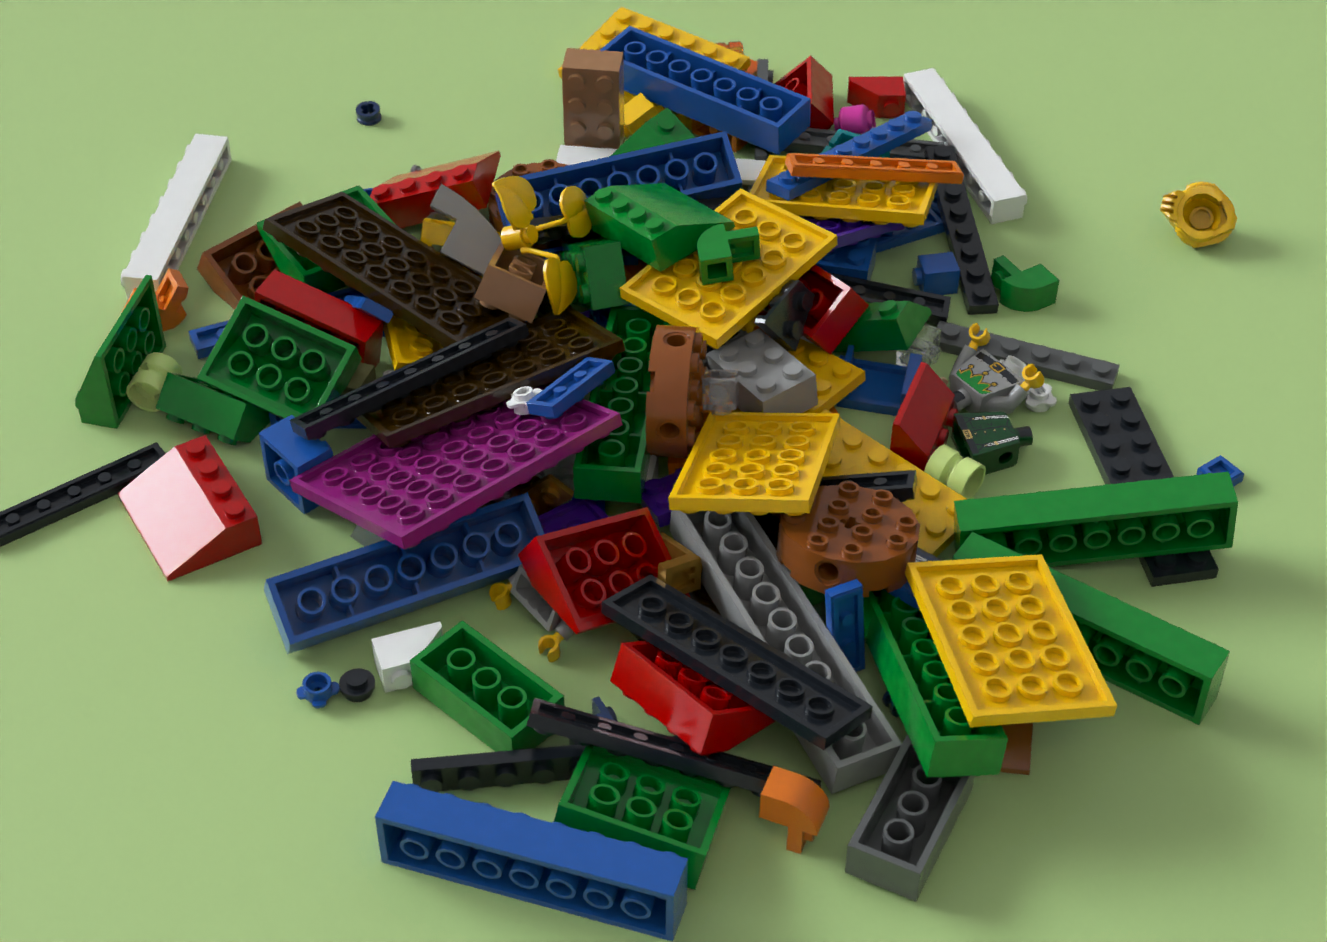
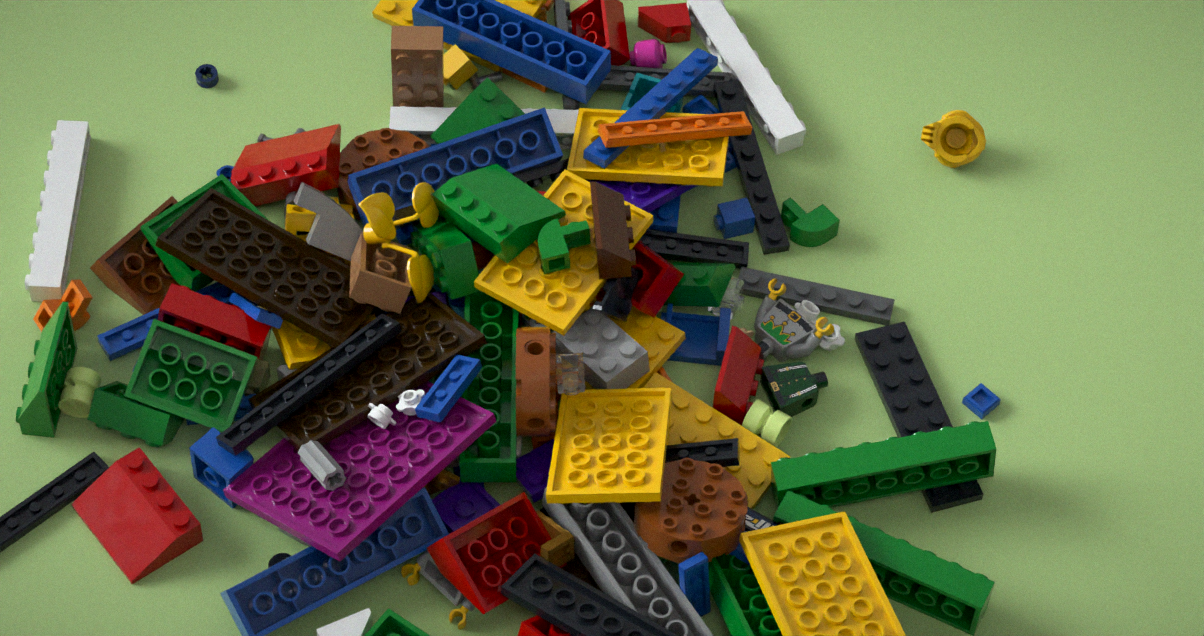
camera: 10 degrees left, 10 degrees up
none -> light grey axle [298,440,346,491]
none -> white plate [367,403,396,429]
none -> reddish brown slope [590,182,636,280]

